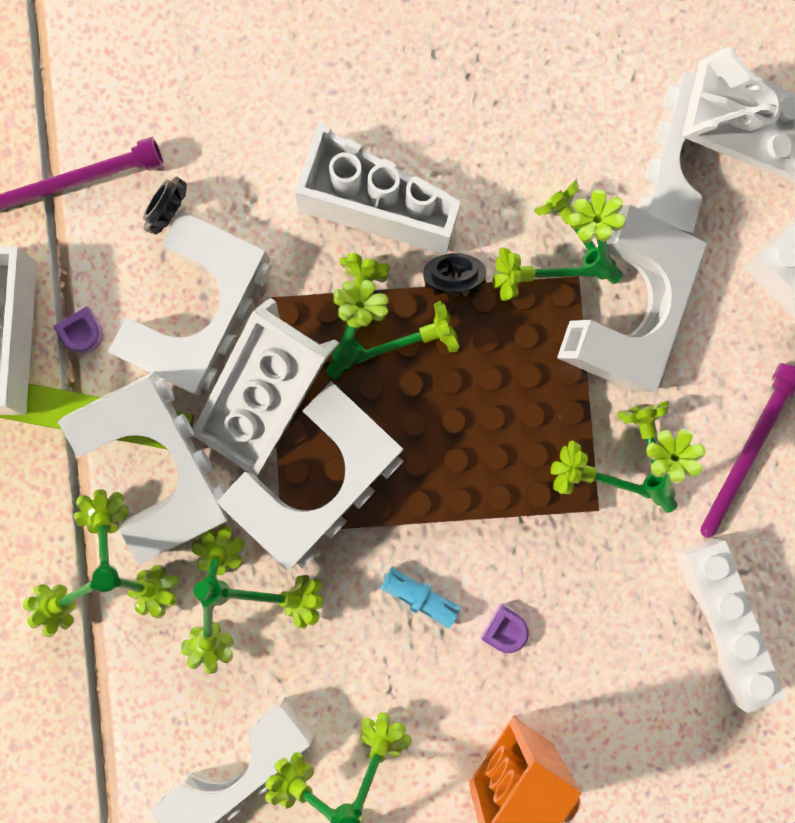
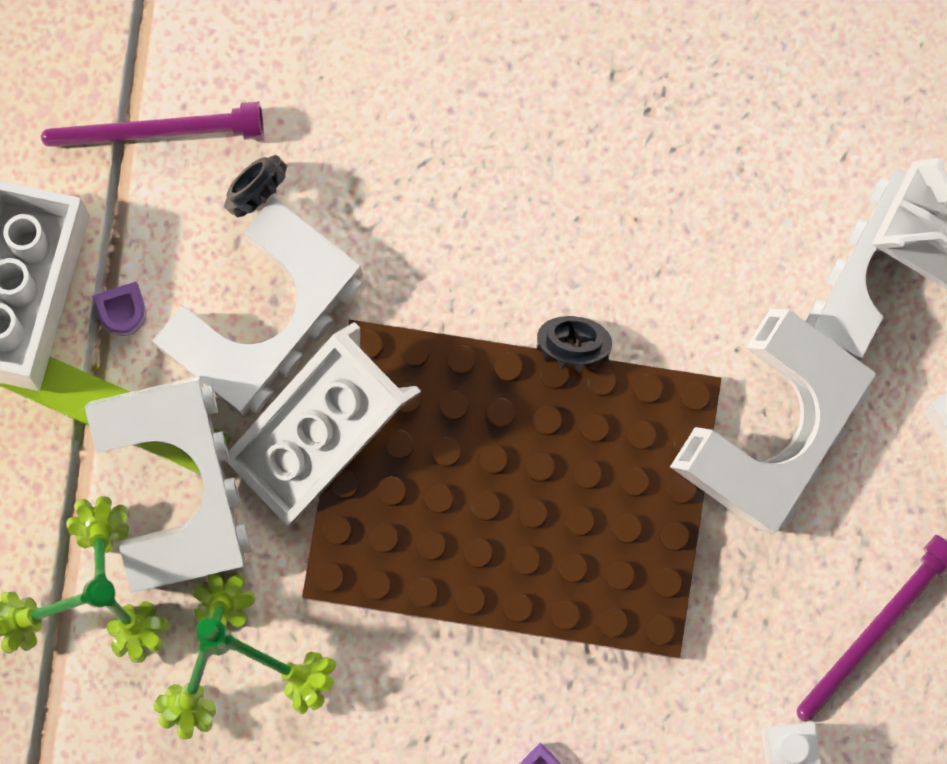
camera: 15 degrees right, 5 degrees down
white arch [216,381,403,571] -> none
white wedge [295,121,461,254] -> none
lime plant [326,253,459,380] -> none
medium azure pin [379,566,461,629] -> none
lime plant [492,179,626,301] -> none
lime plant [551,400,706,513] -> none

